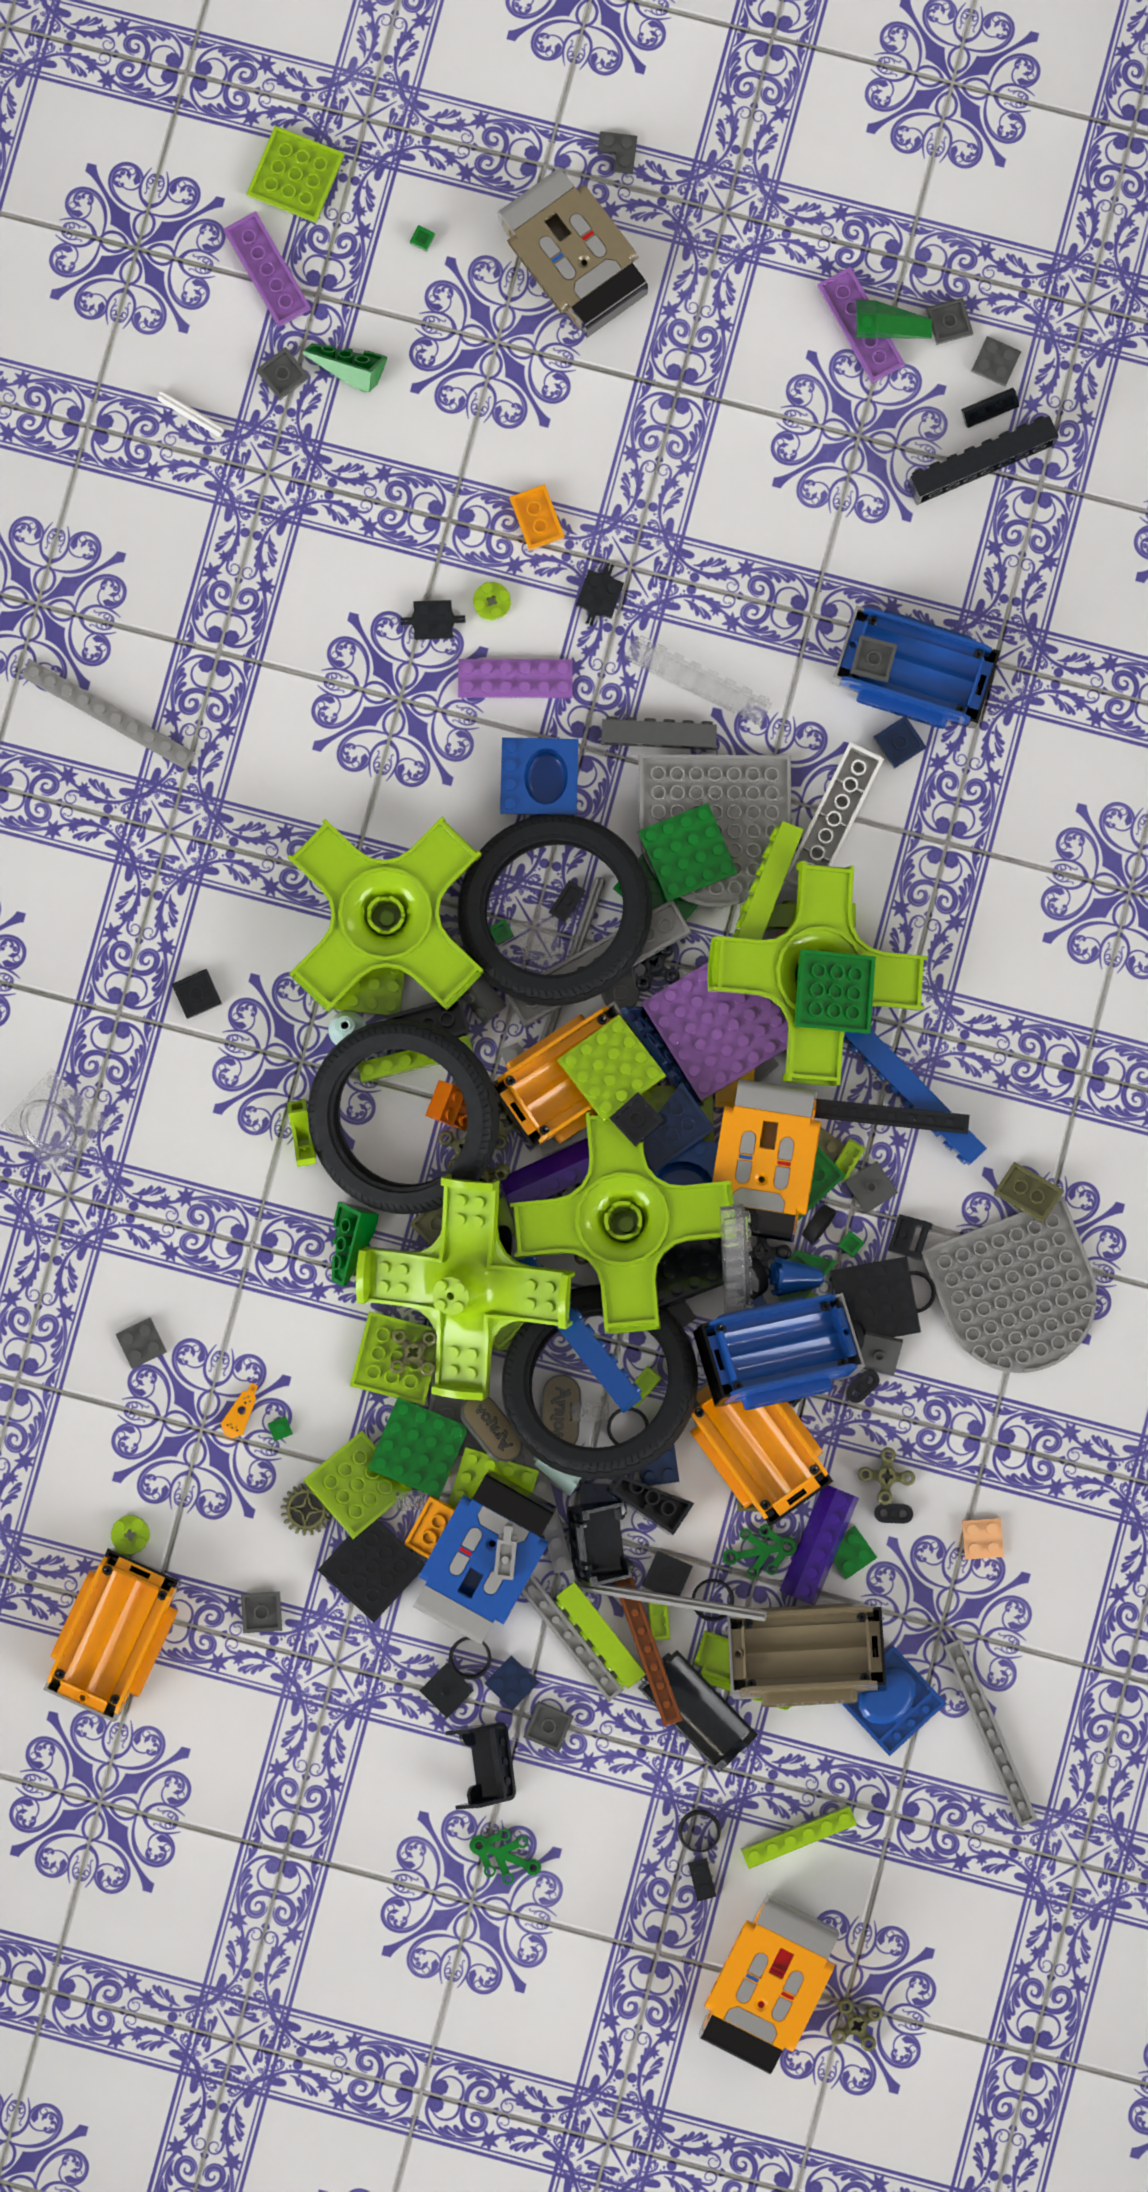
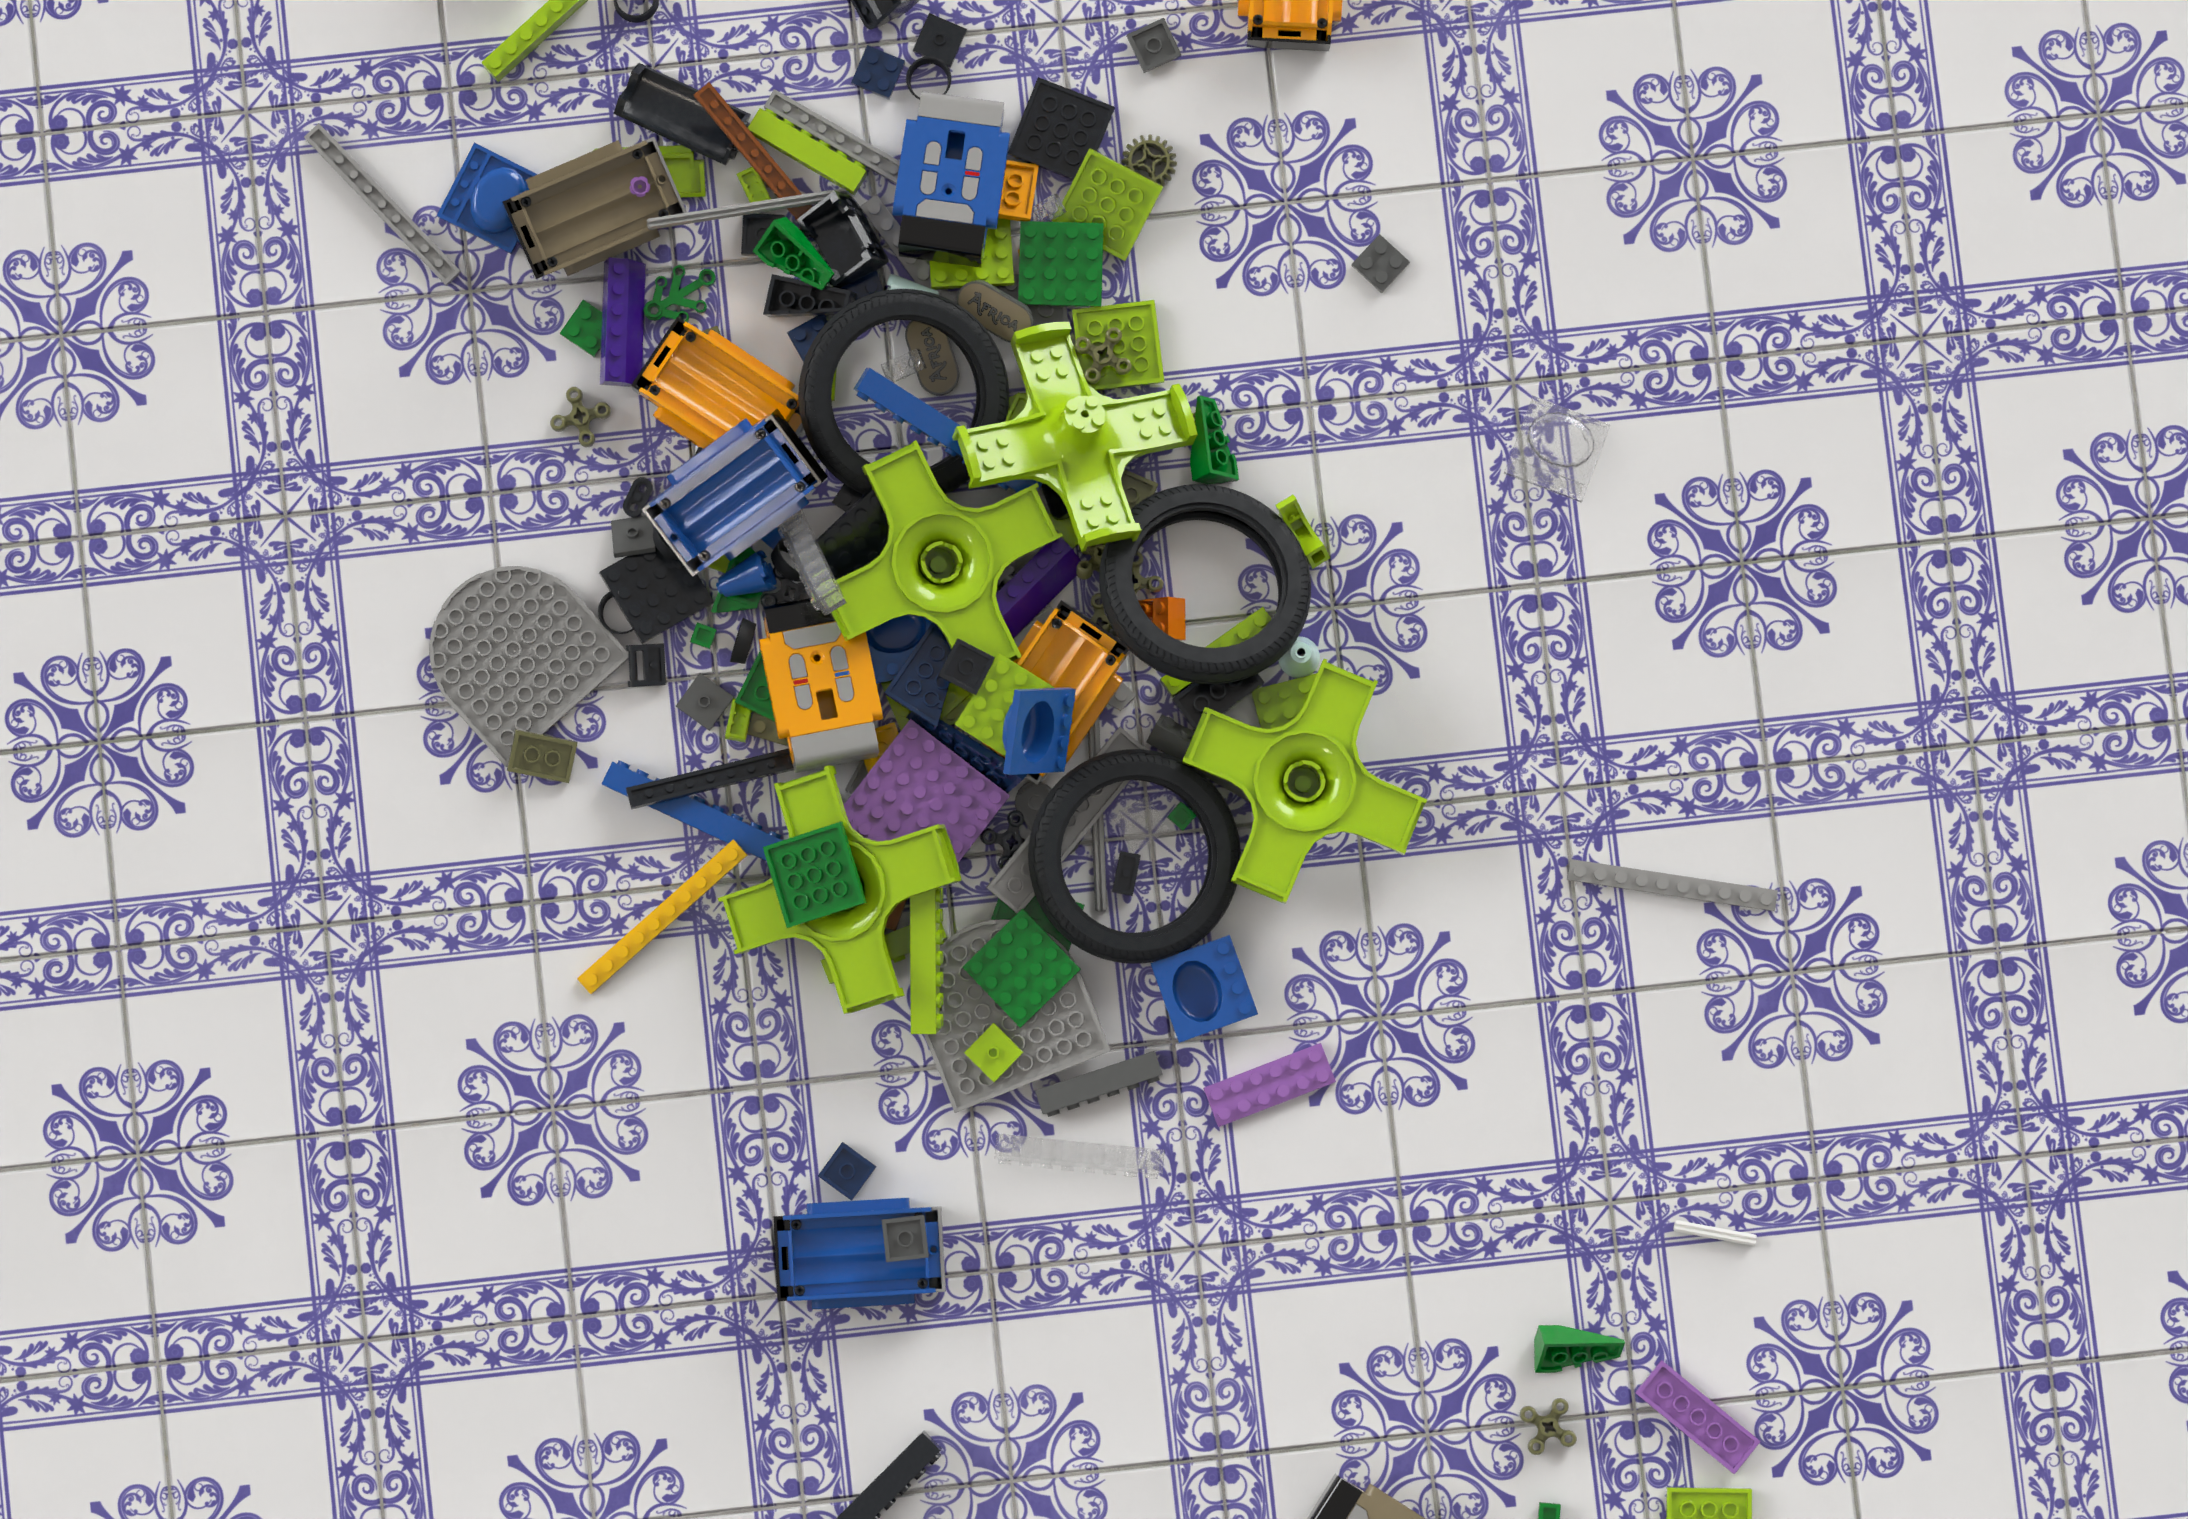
camera: 155 degrees right, 0 degrees up
lime plate [111,1515,150,1554] -> none
black plate [172,969,222,1020] -> none
light orange piece [221,1383,258,1438] -> none
dark grey plate [256,347,309,401] -> none
green plate [268,1416,293,1441] -> none
black plate [401,600,466,640] -> none
lime plate [473,582,511,621] -> none
light grey hinge [494,1524,518,1580] -> none
light orange plate [509,484,565,551] -> none
dark grey plate [523,1701,574,1752] -> none
black plate [575,563,624,626] -> none
black tyre [607,1407,649,1445] -> none
lime plate [632,1366,662,1407] -> none
black tyre [692,1579,734,1622] -> none
white brick [784,742,884,889] -> none
black plate [874,1504,913,1524] -> none
light nougat plate [962,1518,1004,1560] -> none
none -> yellow plate [577,840,748,994]
none -> medium lavender plate [629,176,650,197]
none -> green wedge [752,217,835,290]
none -> lime plate [964,1023,1024,1082]
none -> blue piece [1002,687,1076,775]
none -> olive gear [1520,1398,1577,1455]

